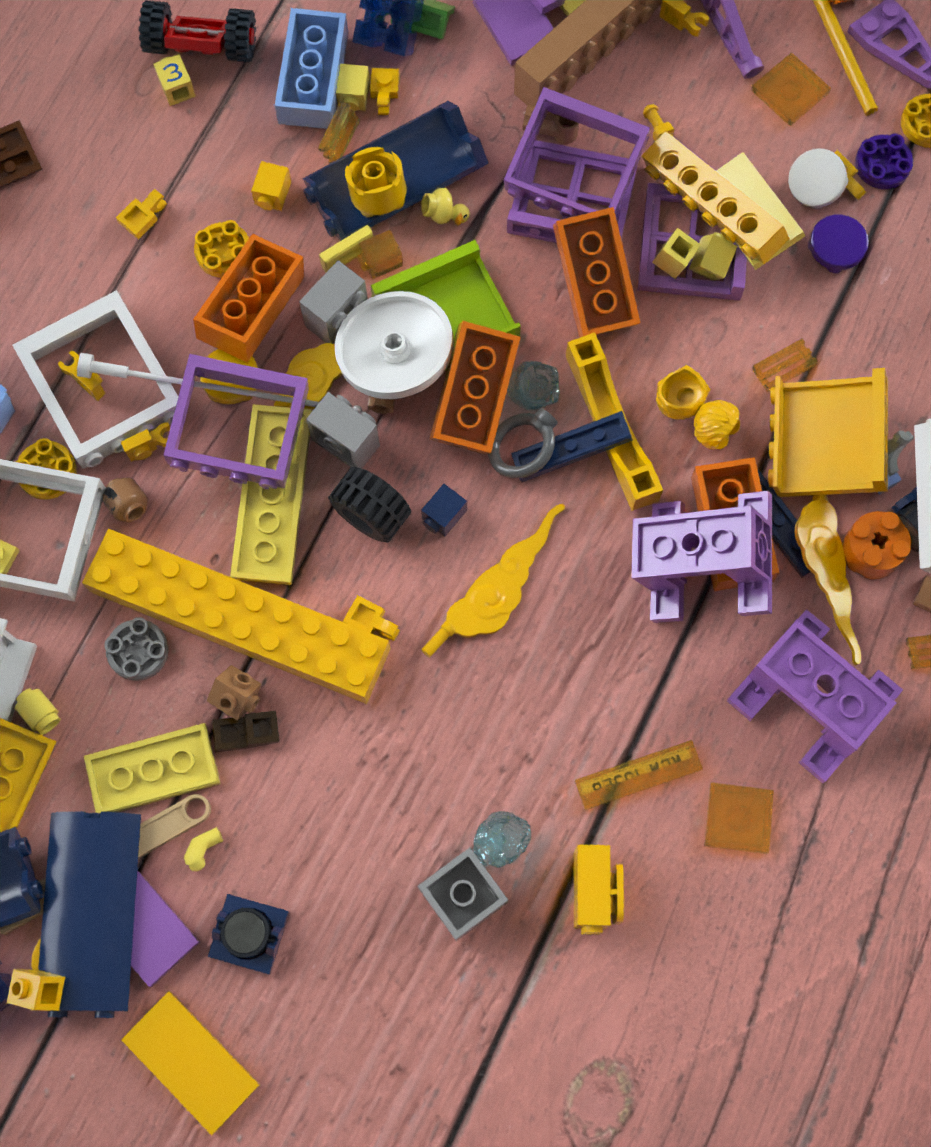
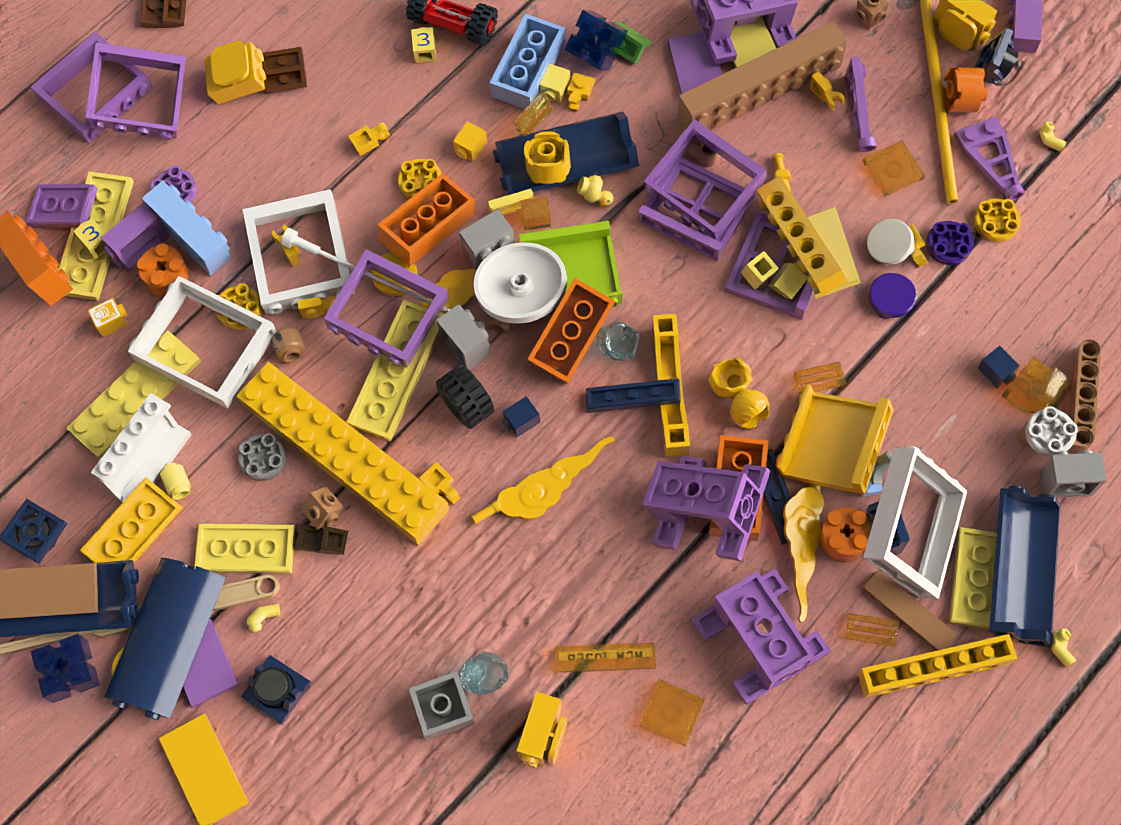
camera: 20 degrees right, 5 degrees down
yellow brick [7,969,65,1011] -> none
dark grey piece [488,407,558,478] -> none
orange brick [553,207,640,338] -> none

